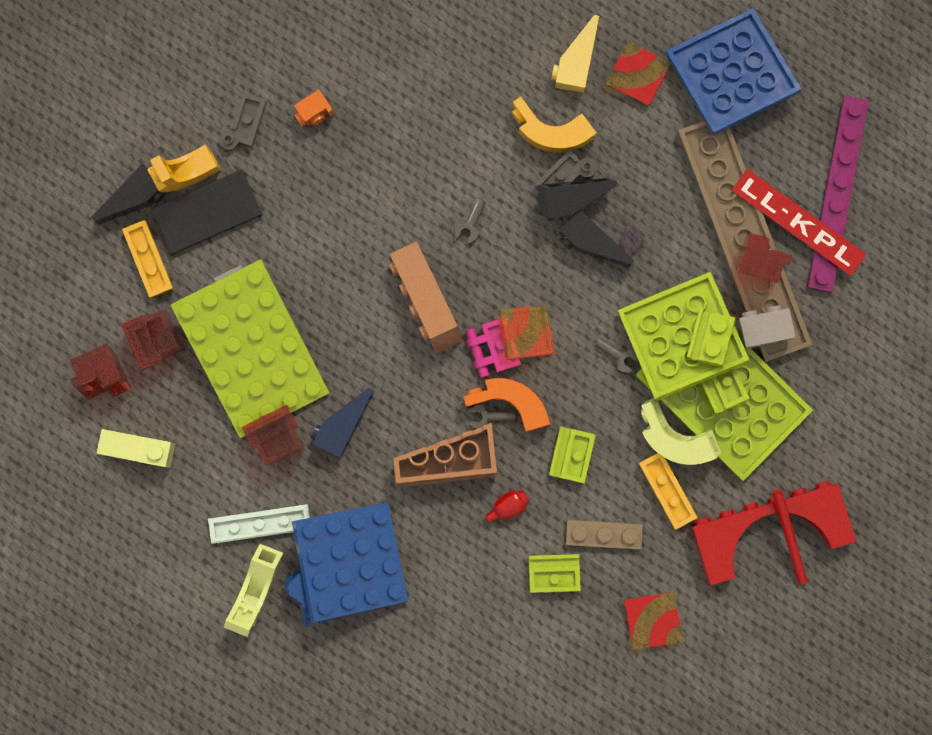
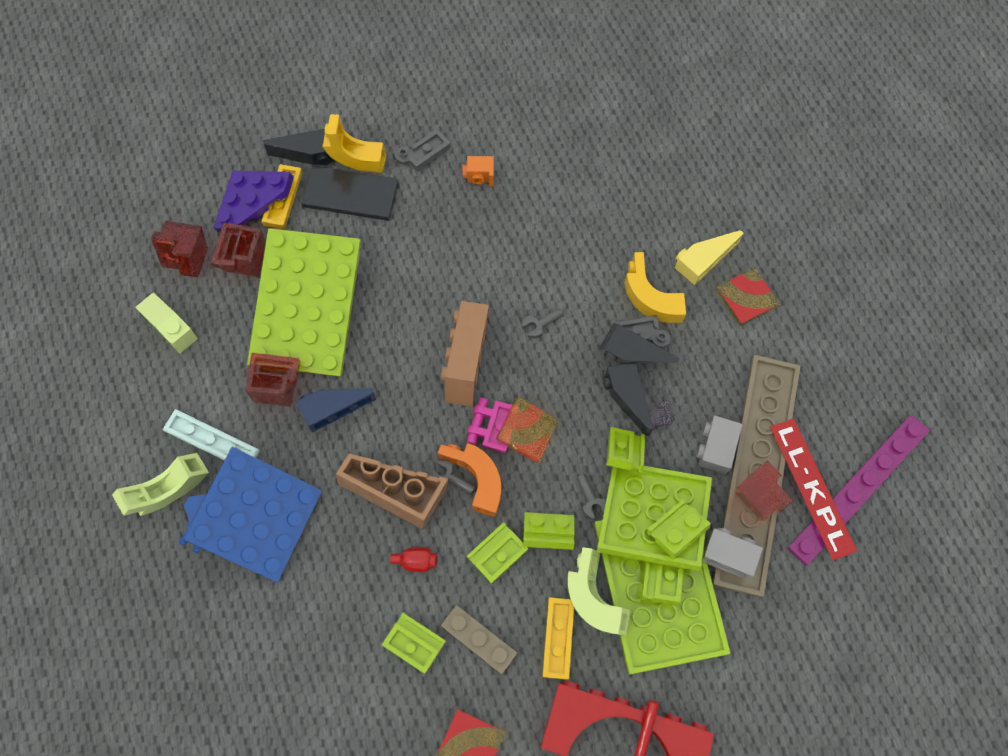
camera: 30 degrees right, 15 degrees down
blue plate [666,8,802,136] -> none
none -> dark purple plate [213,171,294,233]
none -> lime plate [523,512,574,550]
none -> lime plate [606,427,645,473]
none -> light grey brick [696,415,742,474]

